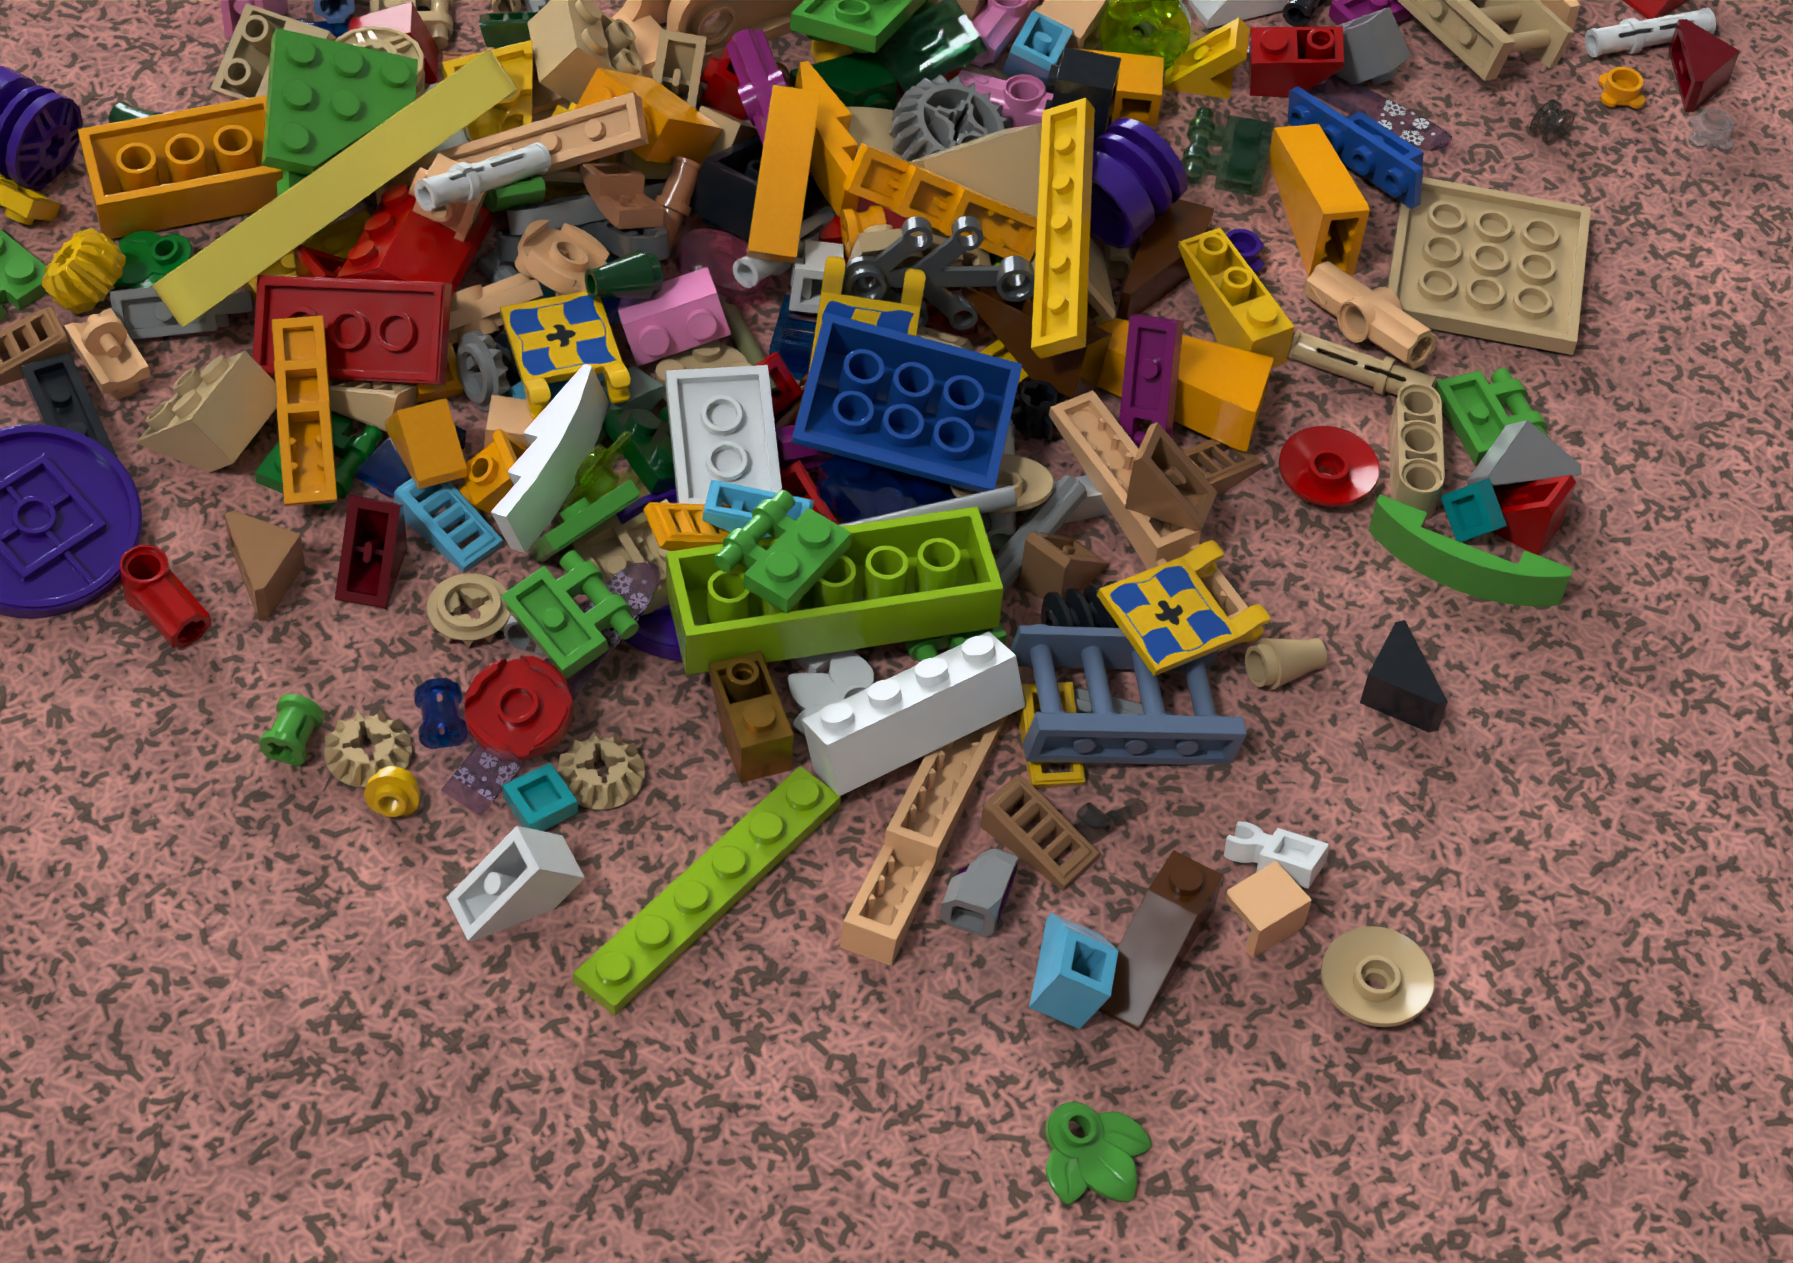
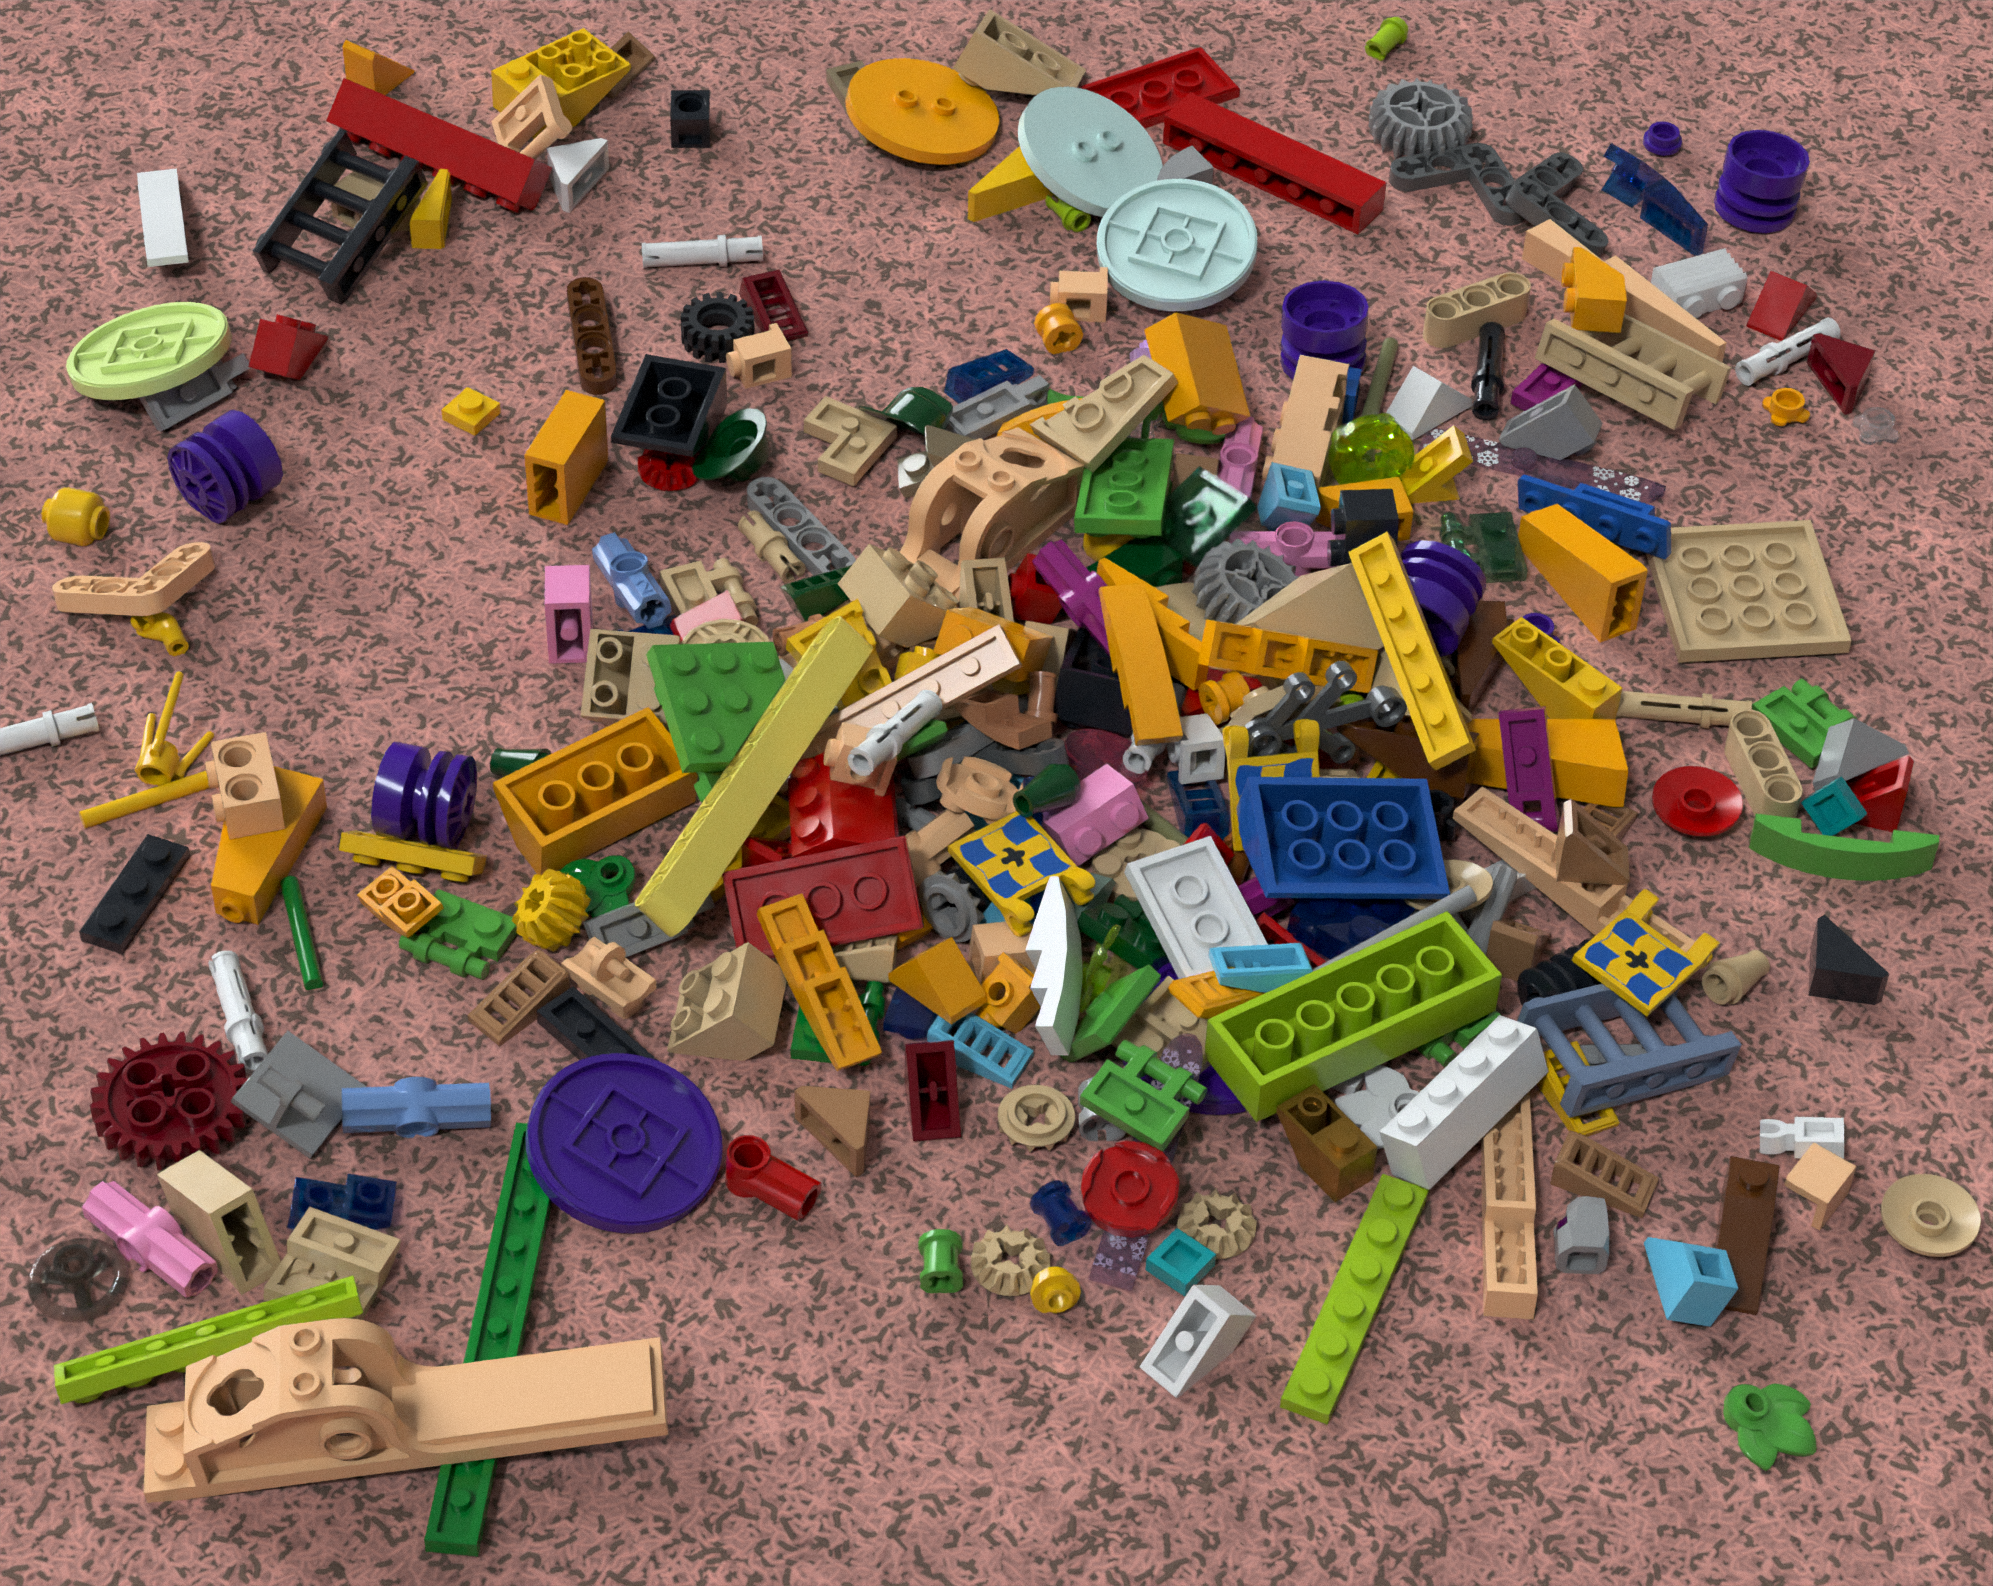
camera: 15 degrees left, 5 degrees down
bright green plate [714,490,852,613] -> none
clear smoke hand [1073,800,1147,844] -> none
red slope [1249,26,1344,98] -> none
light nougat piece [1303,261,1438,369] -> none
clear smoke bush [1529,99,1575,146] -> none

